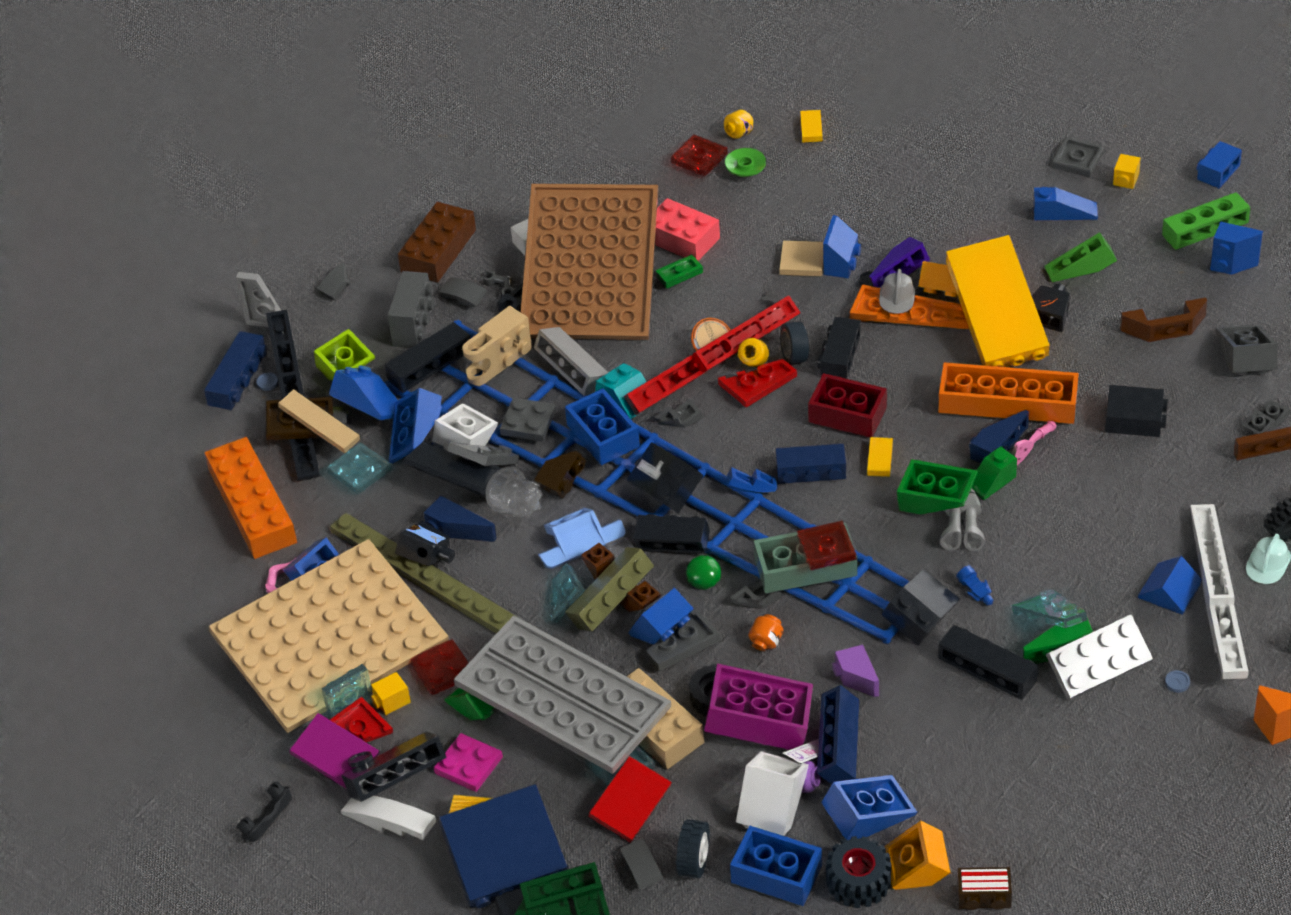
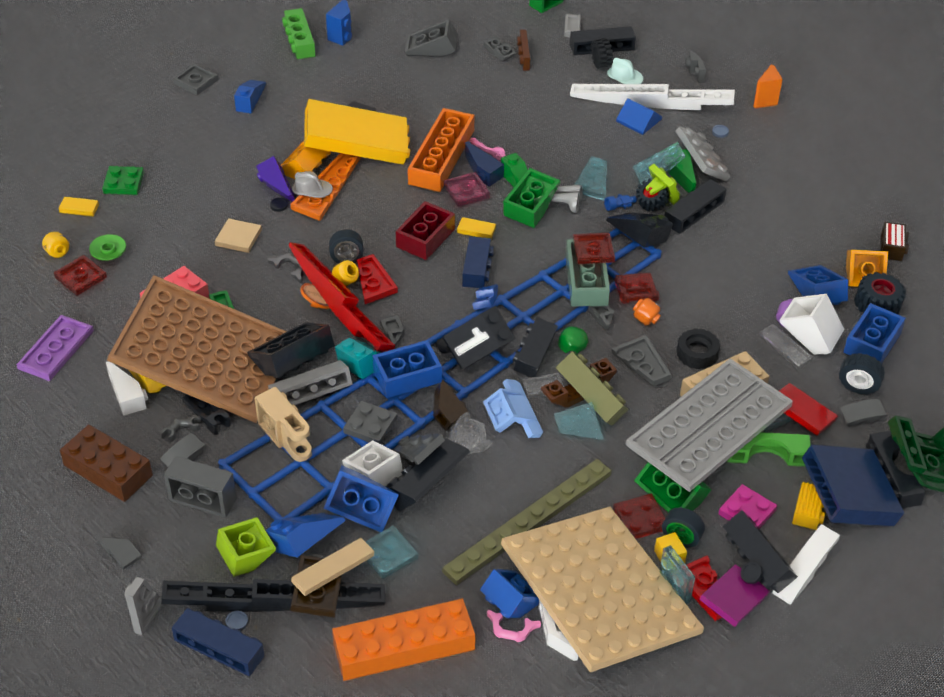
camera: 85 degrees left, 0 degrees up
black piece [237,781,292,842] -> none
black brick [385,322,472,393] -> none
black torso [395,521,455,566] -> none
dark blue slope [424,496,497,542] -> none
blue slope [628,588,694,645] -> none
magenta slope [704,664,813,750] -> none
white sticker [783,739,819,764] -> none
black brick [817,317,861,379] -> none
dark blue brick [817,685,859,784] -> none
blue slope [823,215,861,279] -> none
medium lavender slope [832,645,879,697] -> none
bright green slope [1045,232,1117,282] -> none
black brick [1105,385,1168,437] -> none
yellow brick [1113,154,1141,189] -> none
reddish brown slope [1120,297,1207,342] -> none
blue brick [1196,141,1242,189] -> none
none -> medium lavender tile [16,315,94,381]
none -> green plate [102,166,144,195]
none -> black slope [247,322,335,378]
none -> clear pink plate [444,172,490,206]
none -> clear light blue wing [574,156,607,200]
none -> clear red plate [614,273,659,304]
none -> plate [636,164,680,212]
none -> black wheel [662,507,705,548]
none -> bright green arch [727,432,810,466]

